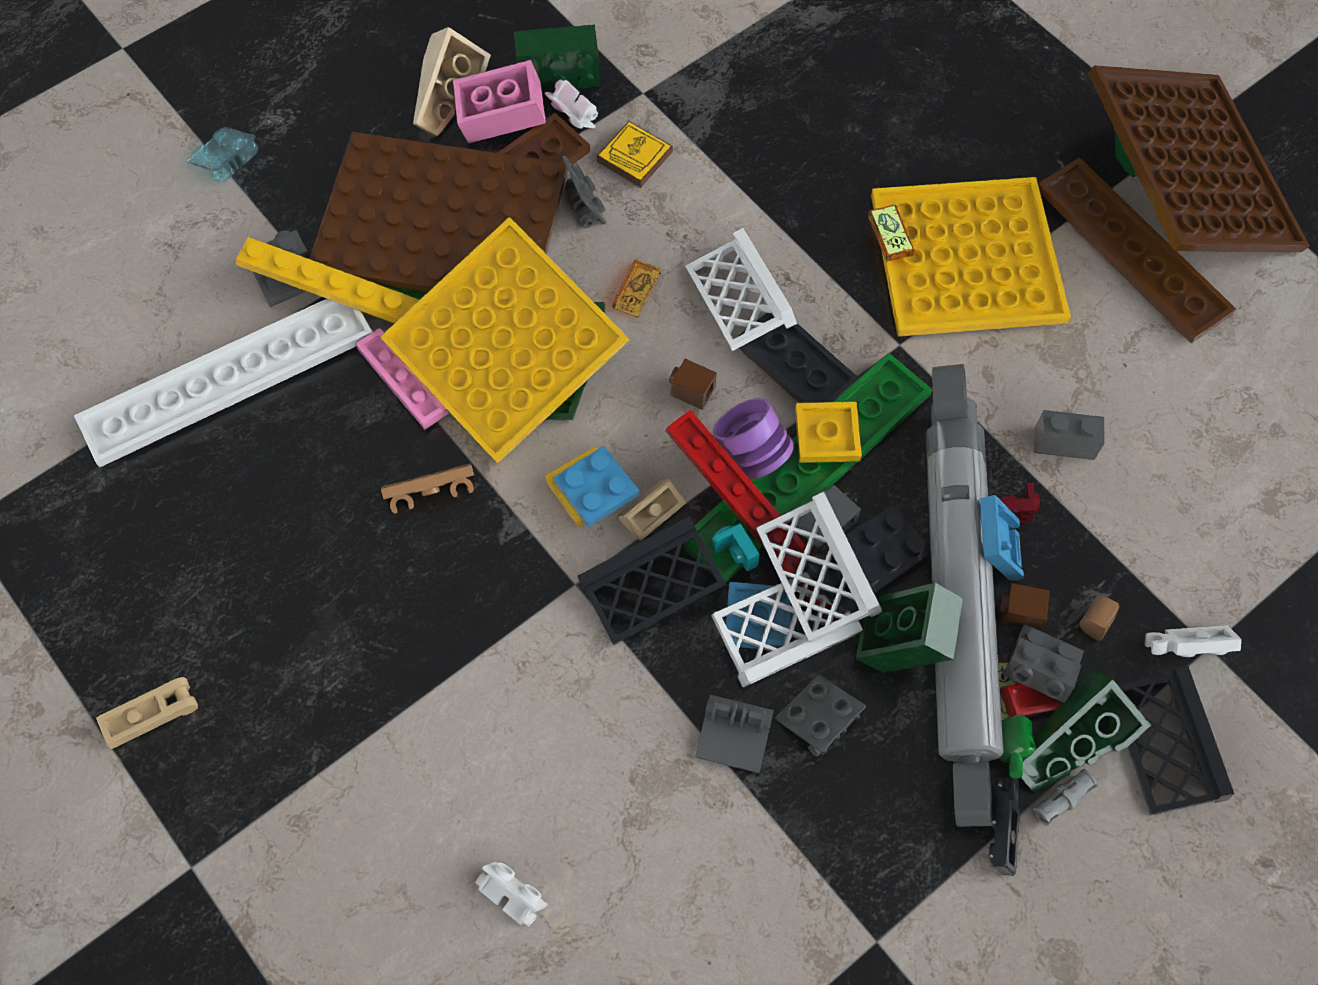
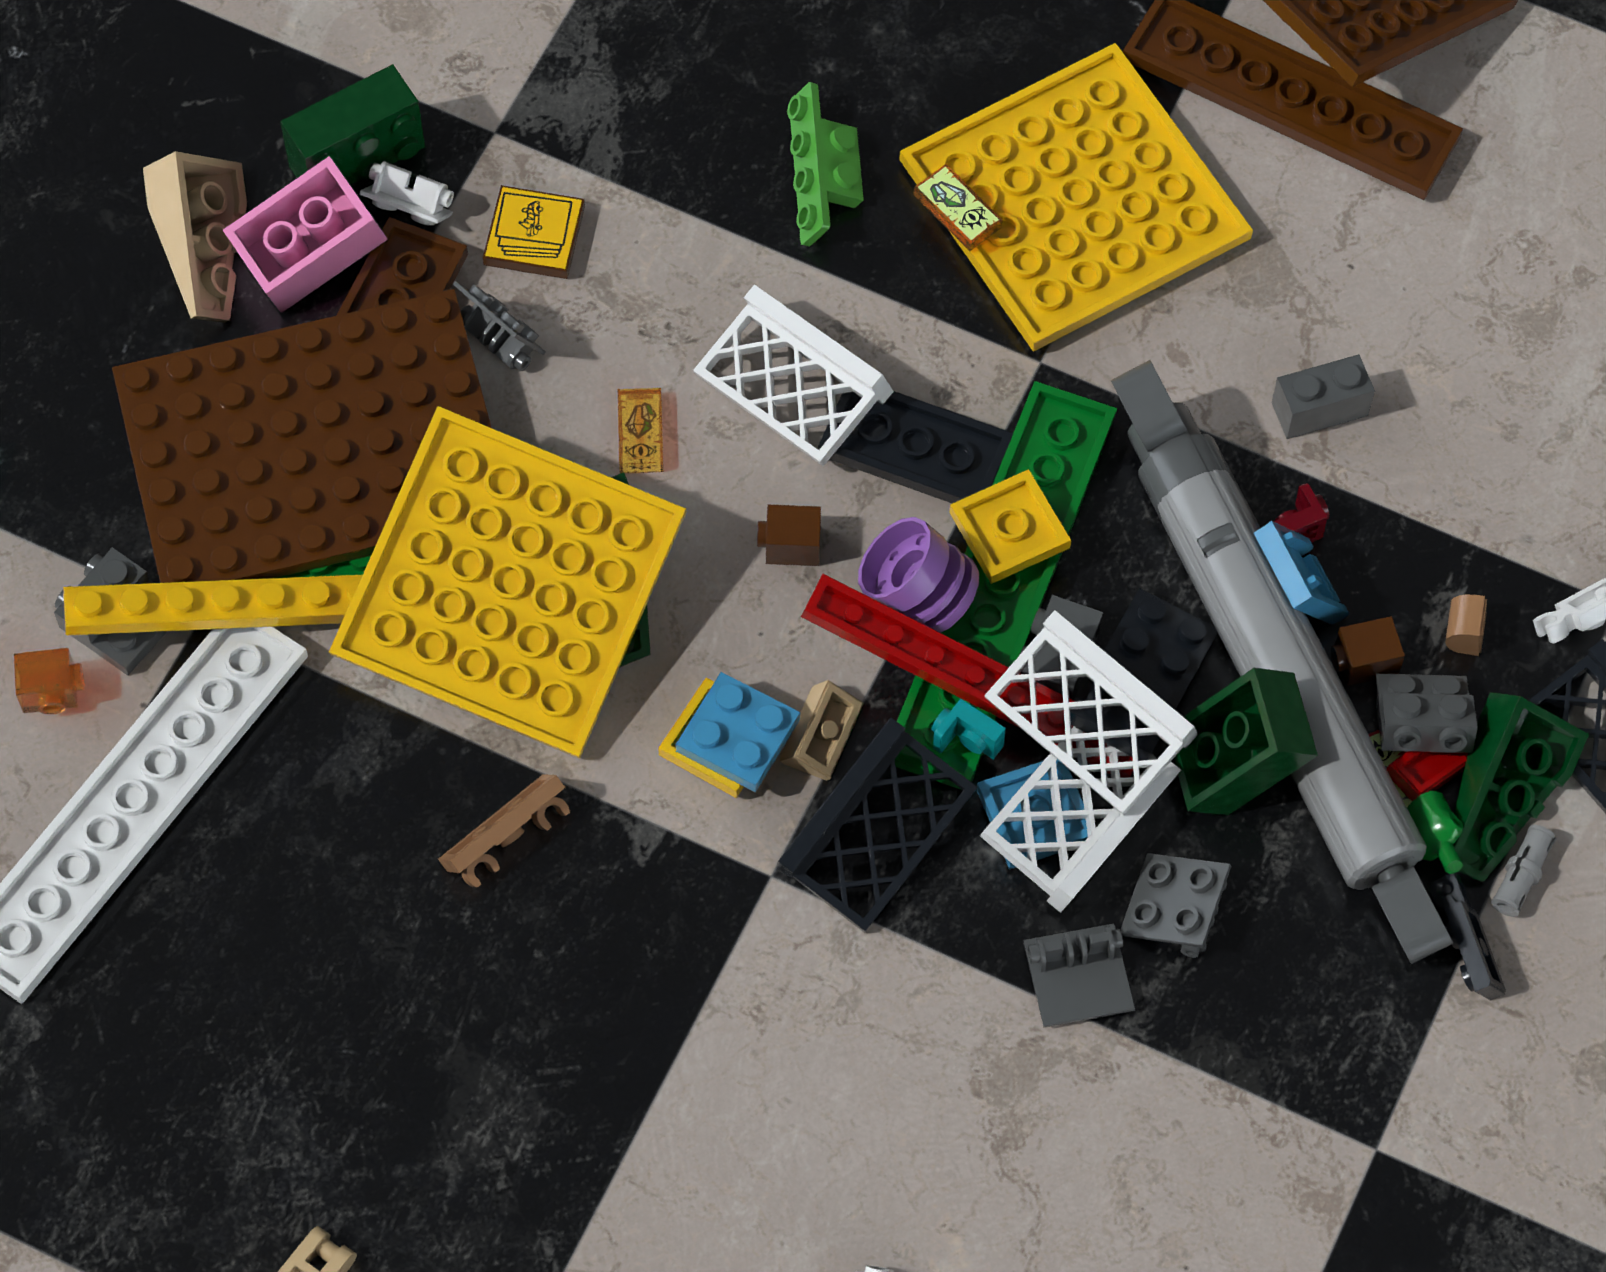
camera: 25 degrees left, 0 degrees up
bright pink plate [356,328,449,430] -> none
none -> clear orange brick [14,648,84,715]
none -> bright green bracket [787,82,863,247]

